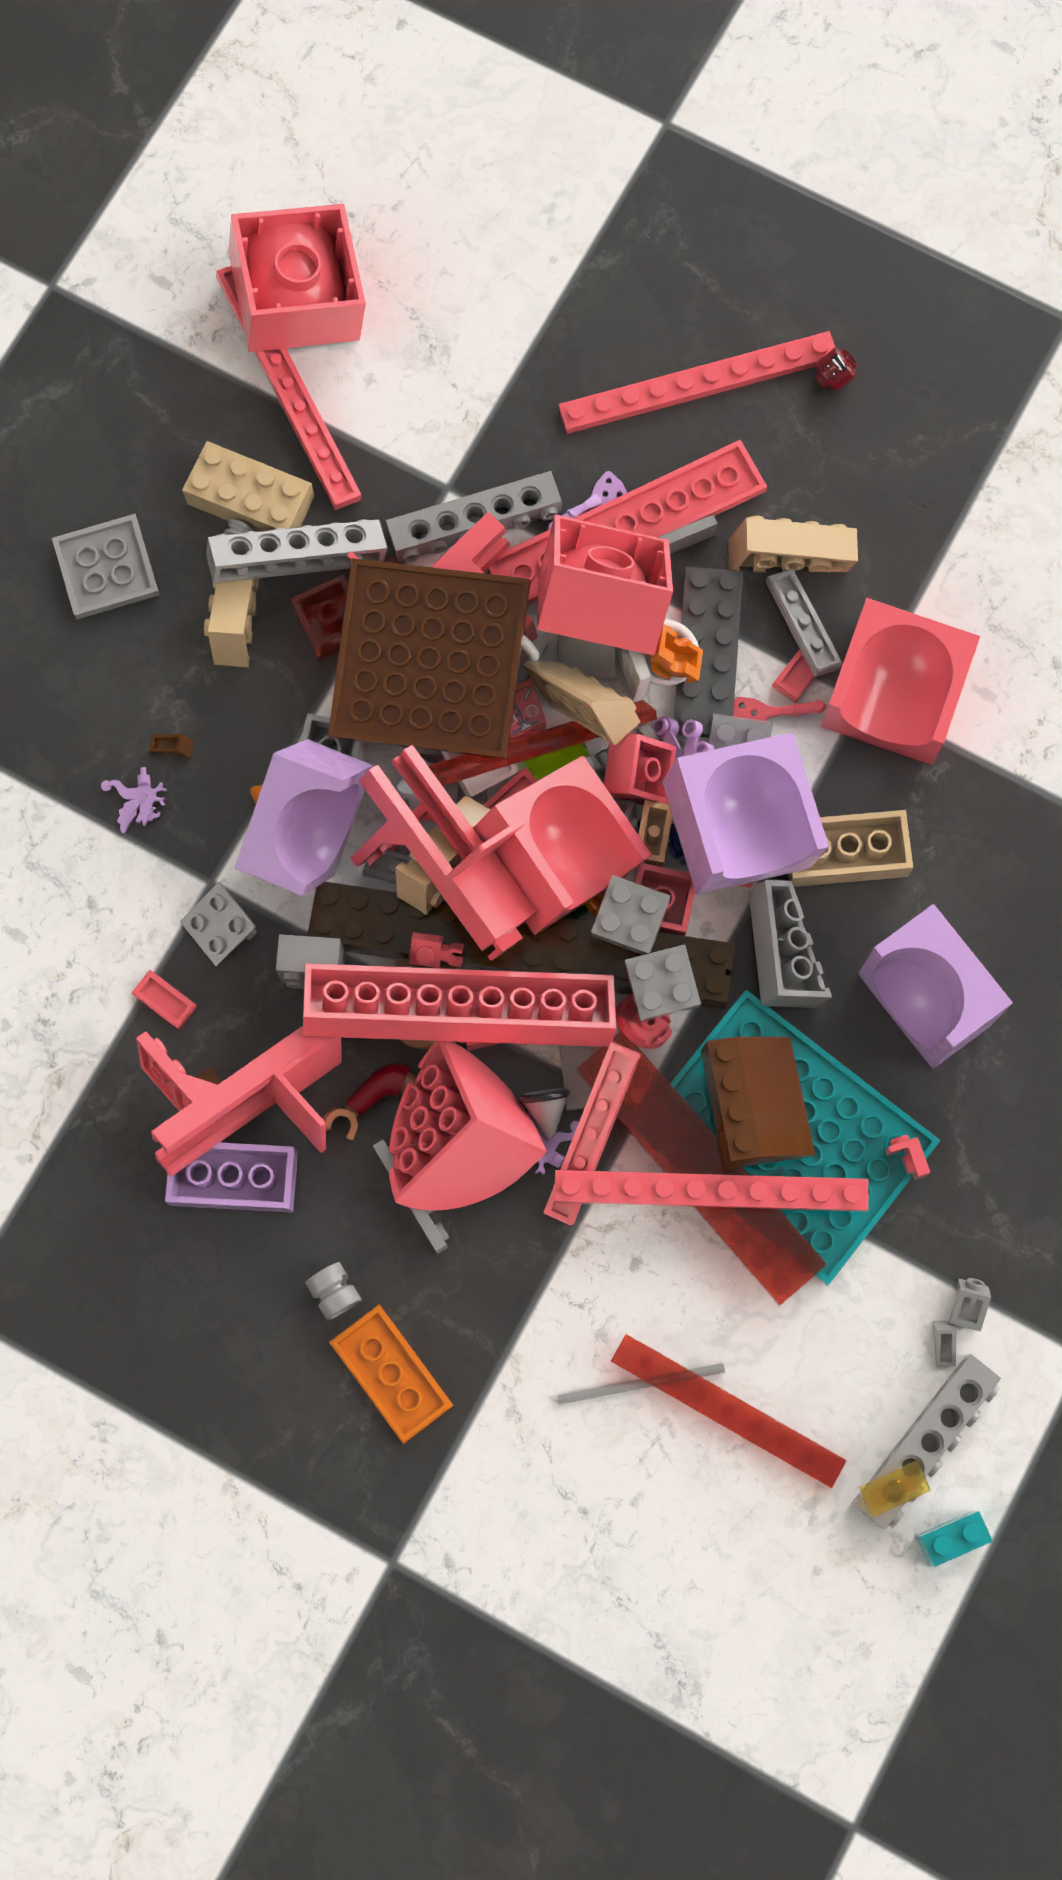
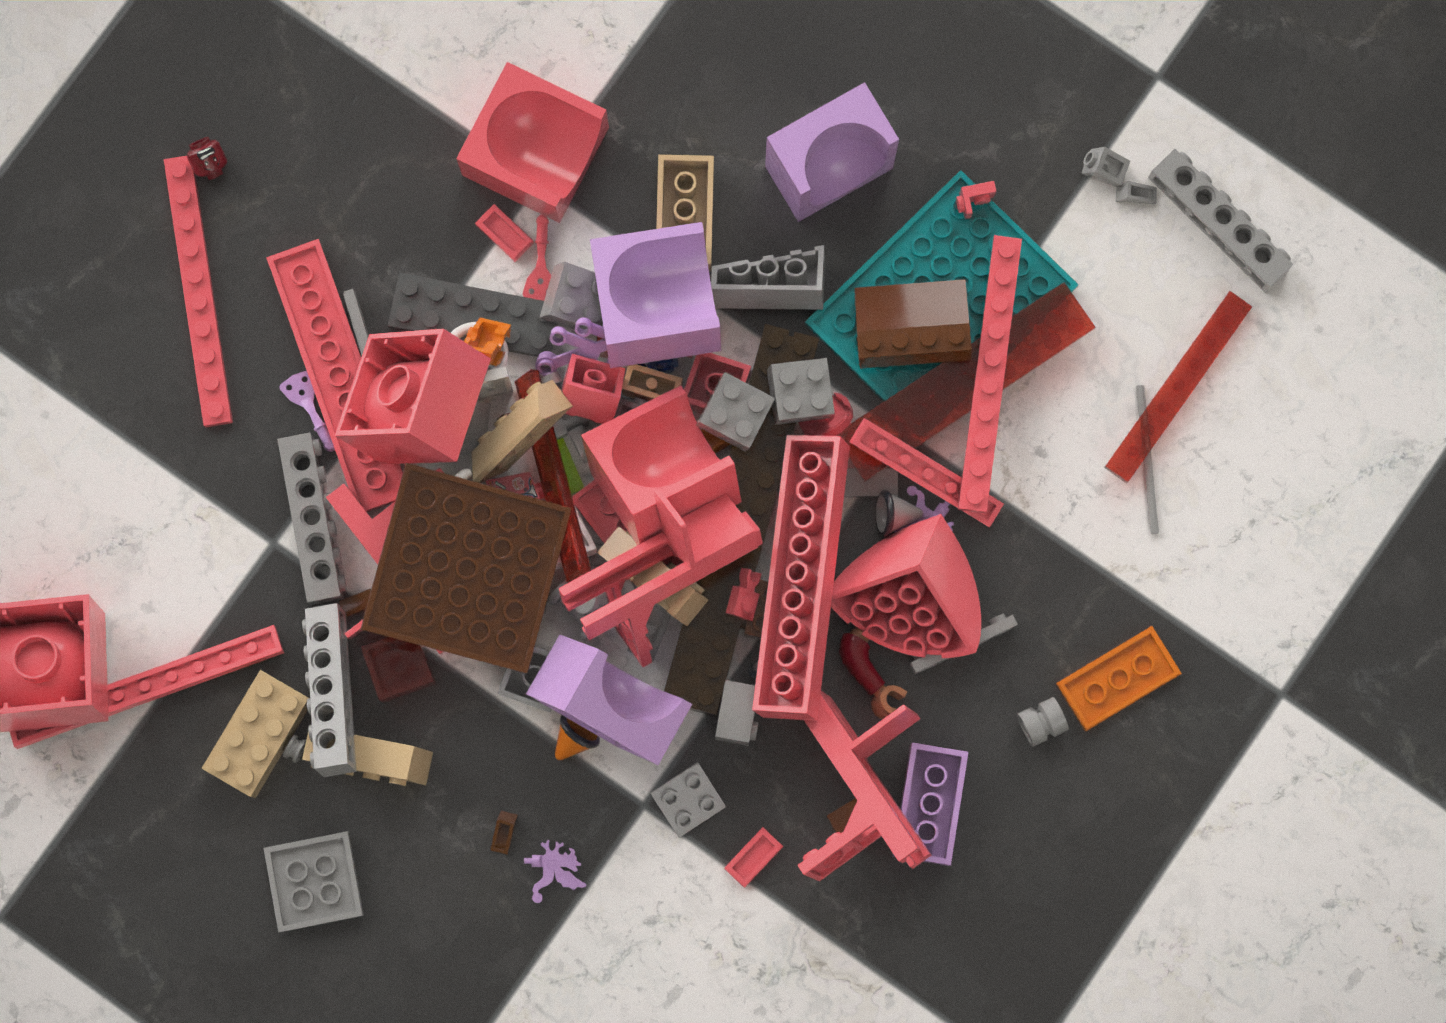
camera: 85 degrees left, 5 degrees up
tan wedge [728,516,858,572] -> none
light grey tile [766,569,843,677] -> none
clear yellow plate [858,1460,931,1517] -> none
teal brick [915,1510,993,1567] -> none

